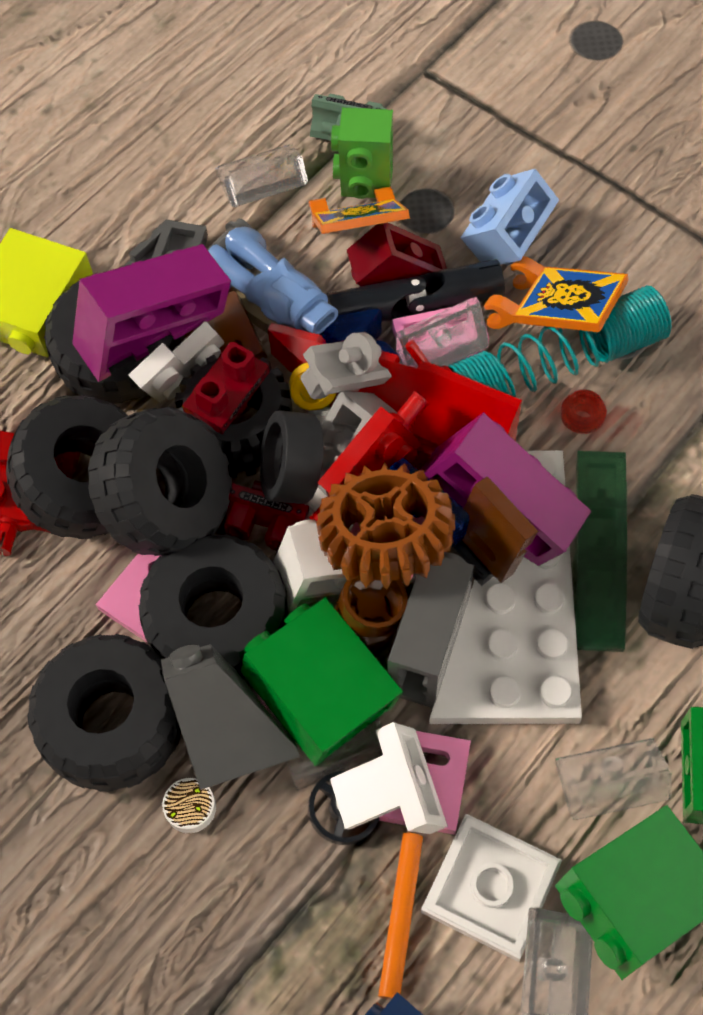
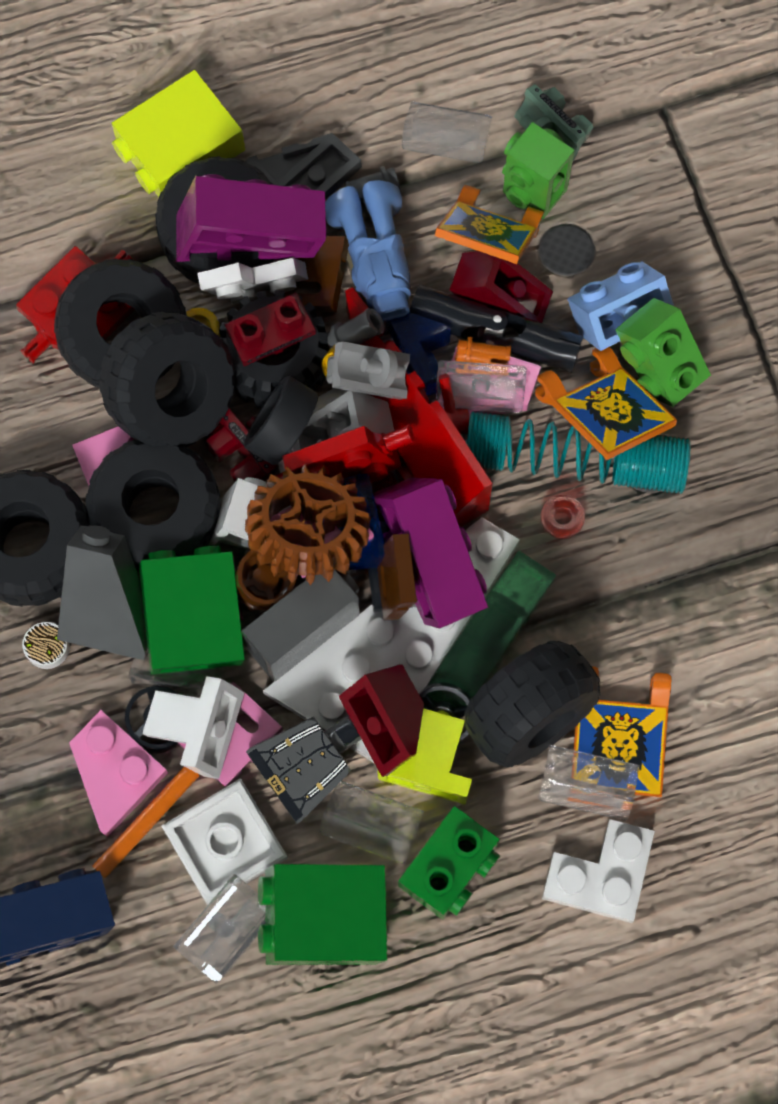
camera: 30 degrees right, 10 degrees up
none -> bright pink wing [69,710,168,838]
none -> dark grey torso [246,716,361,824]
none -> dark grey pin [327,308,384,348]
none -> dark red slope [339,664,424,777]
none -> neon yellow piece [378,682,472,805]
none -> orange pin [455,337,511,374]
none -> bright green brick [615,298,711,407]

